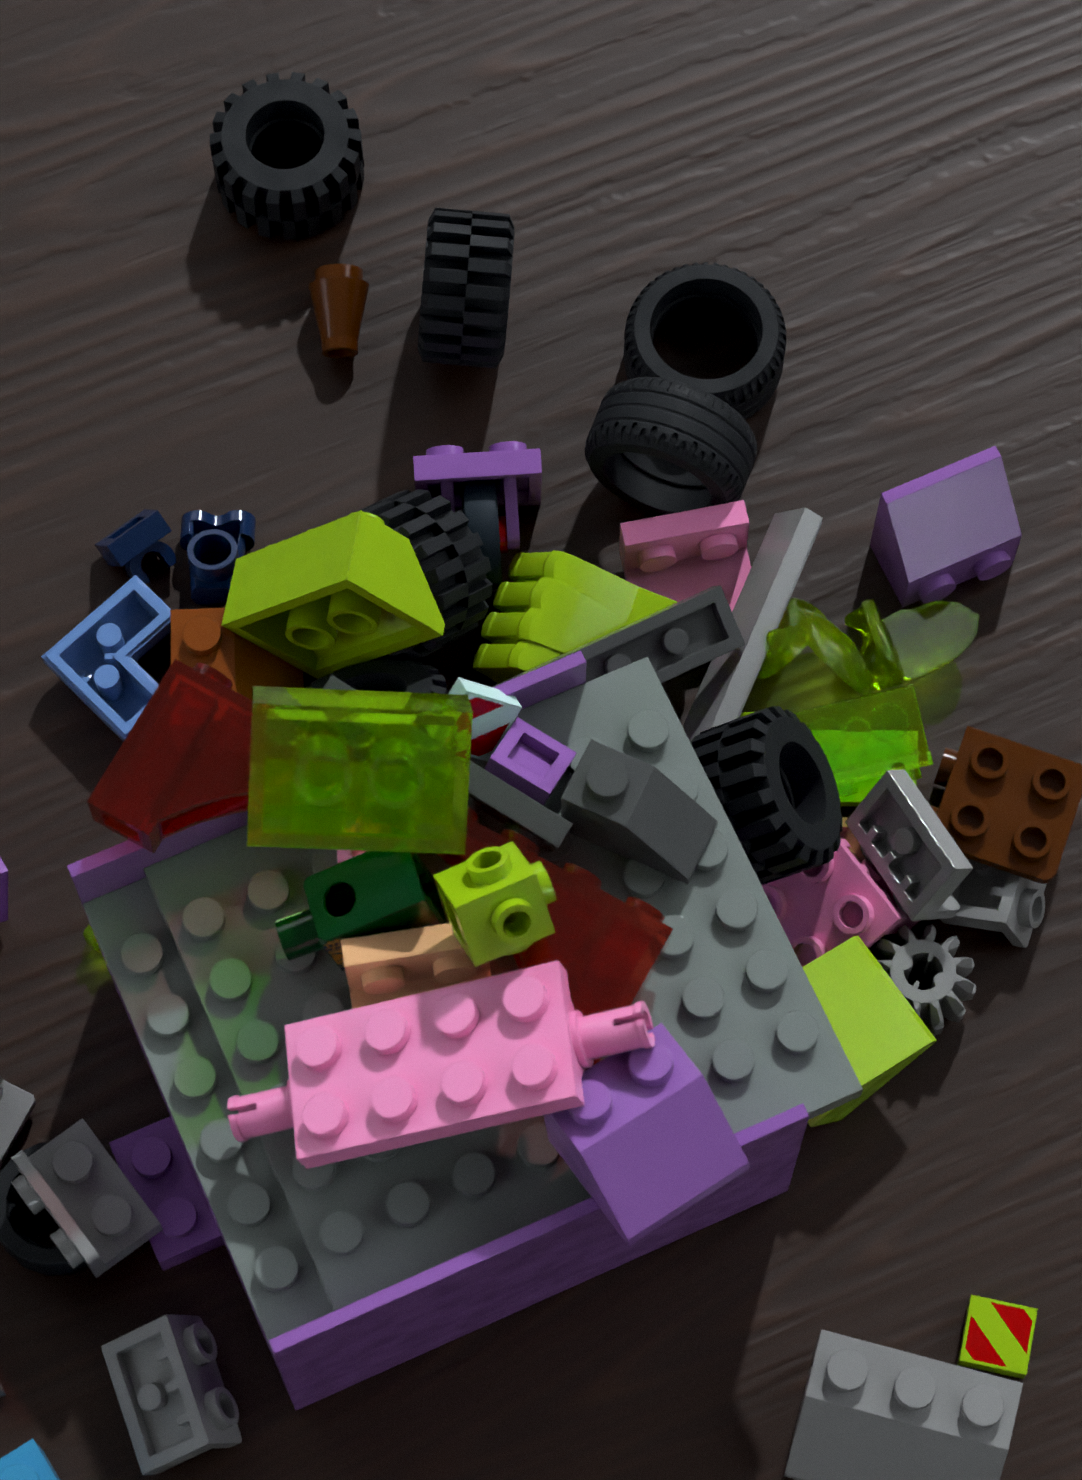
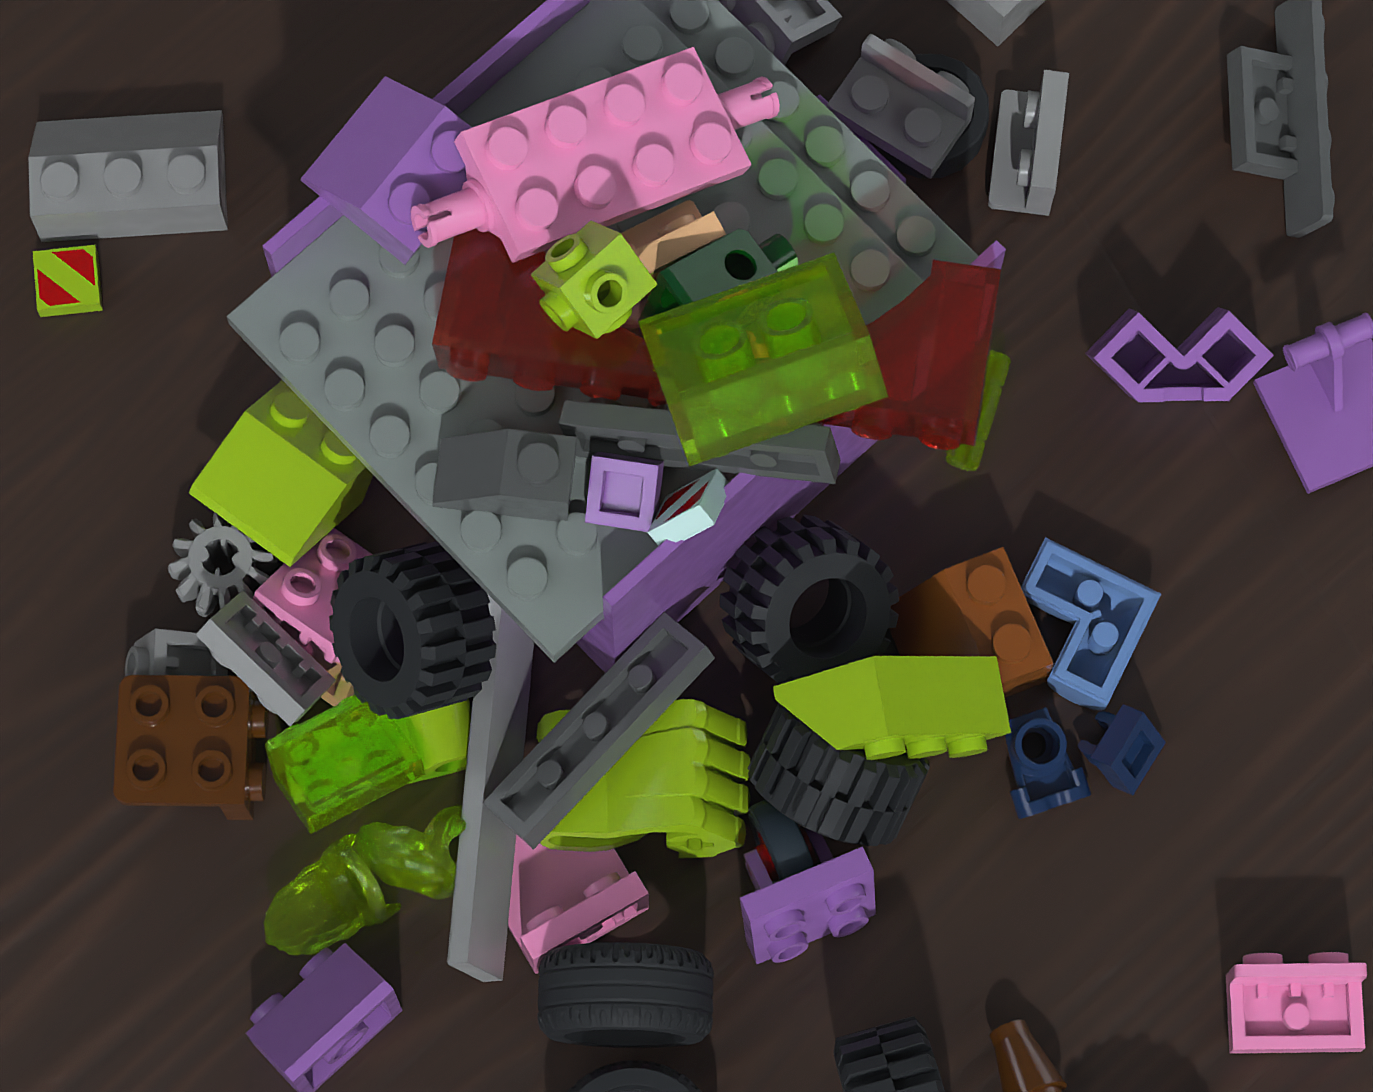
camera: 160 degrees right, 5 degrees up
none -> bright pink bracket [1226,952,1367,1053]

